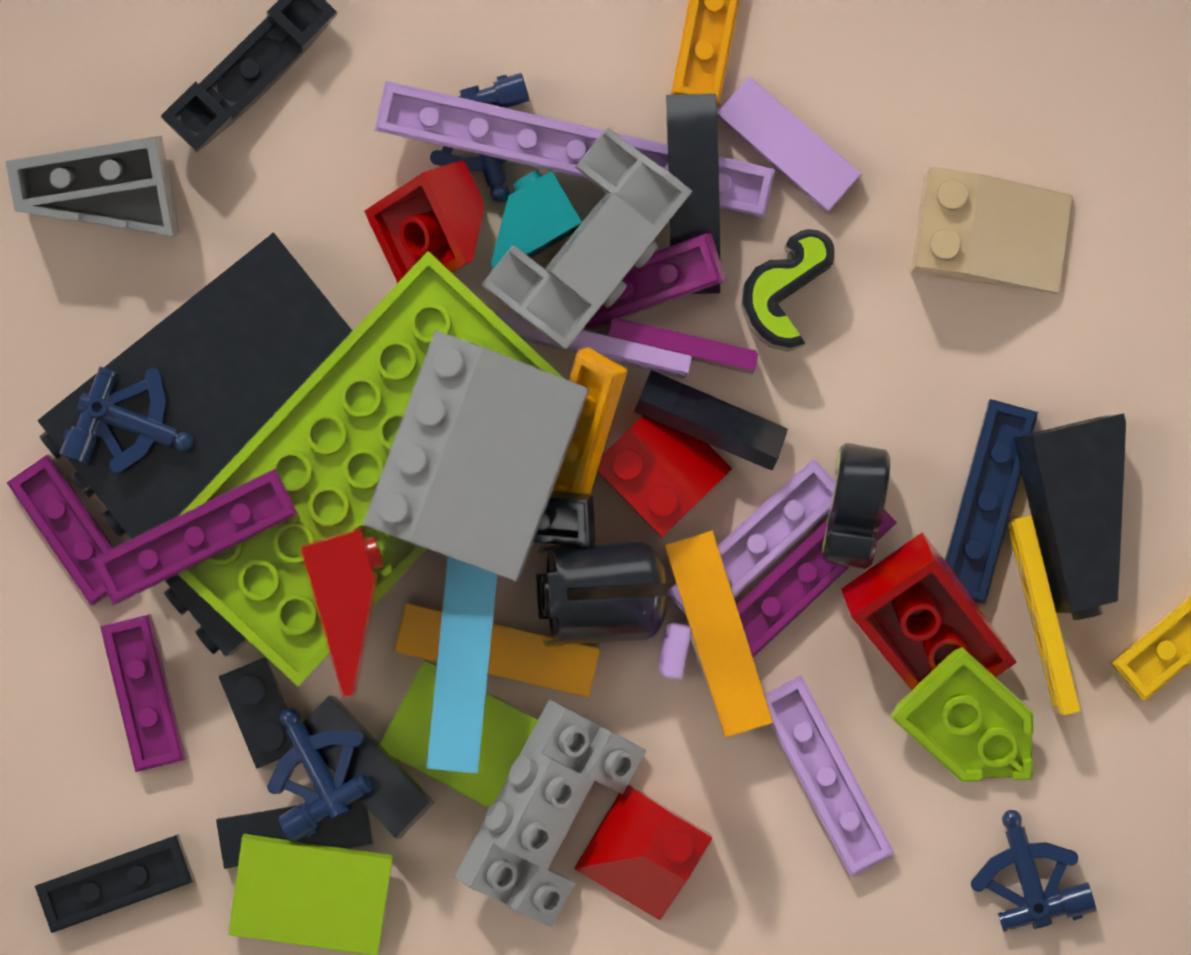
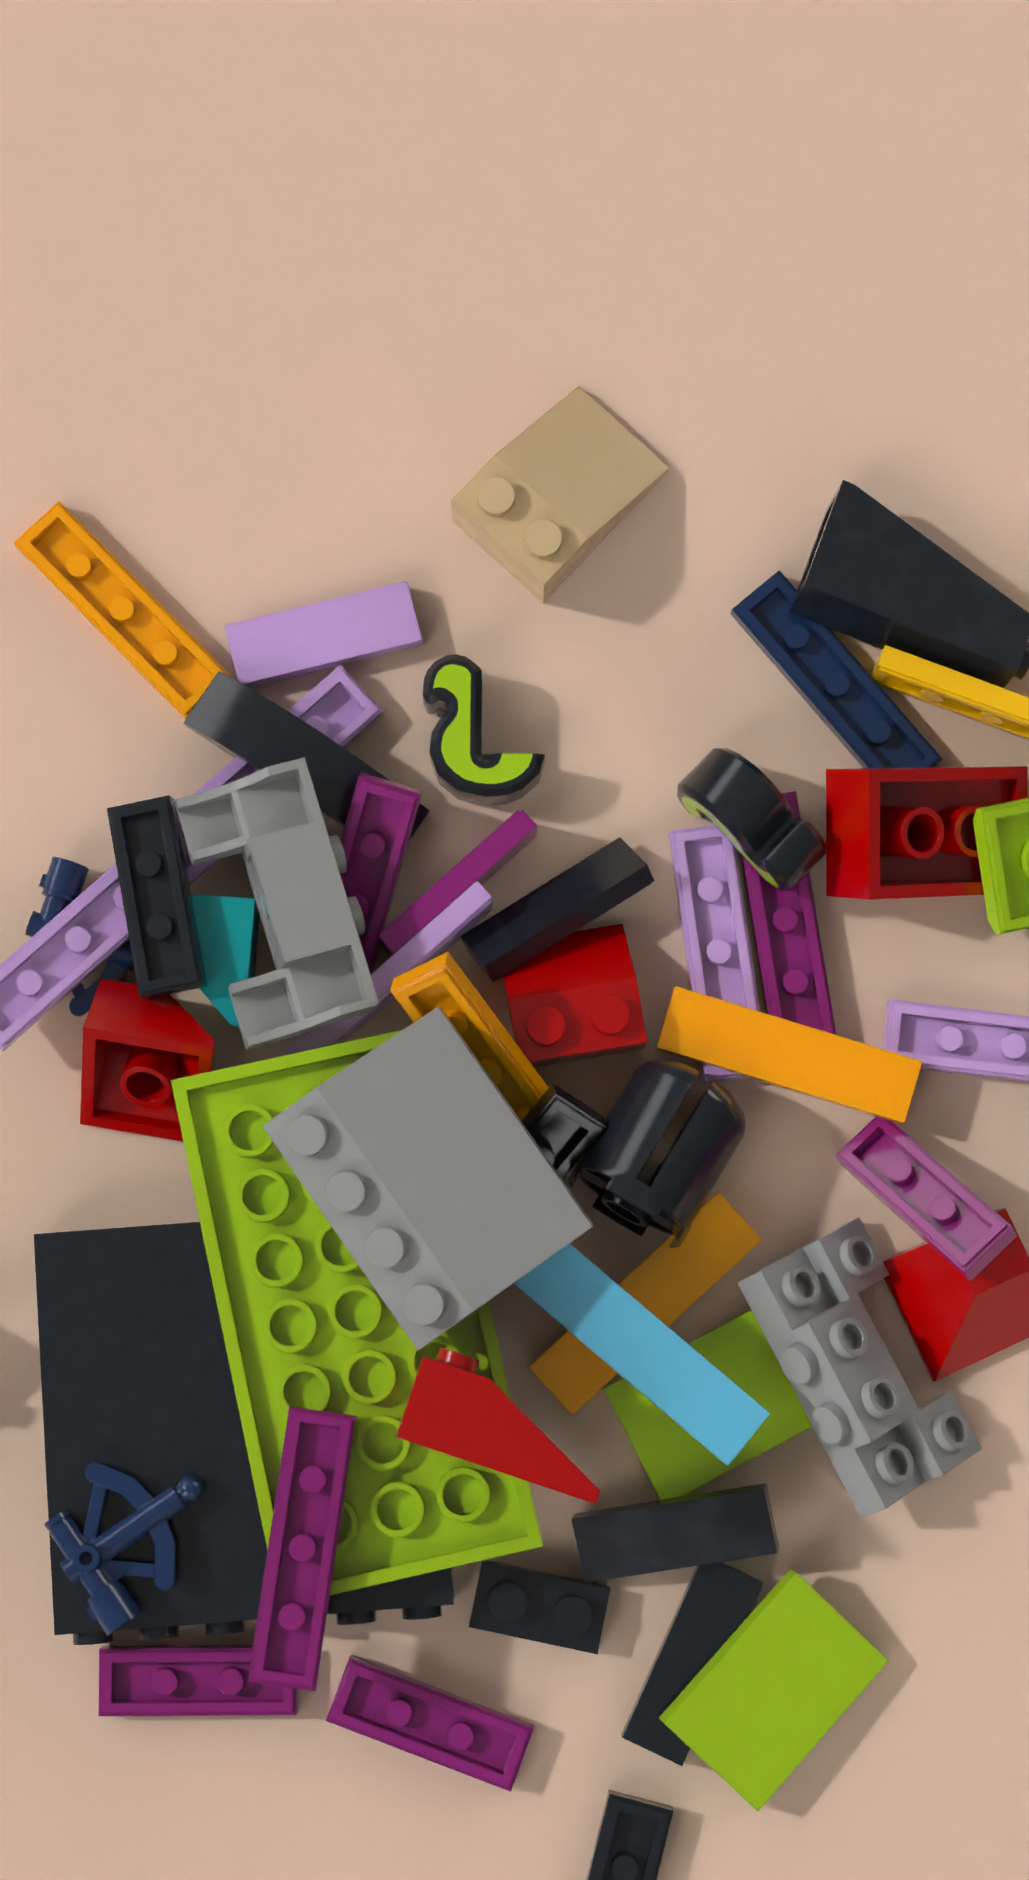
camera: 60 degrees left, 5 degrees down
dark blue piece [267,708,373,842] -> none
lavender tile [657,623,691,680] -> none
none -> black tile [107,795,207,999]
none -> magenta tile [835,1117,1017,1281]

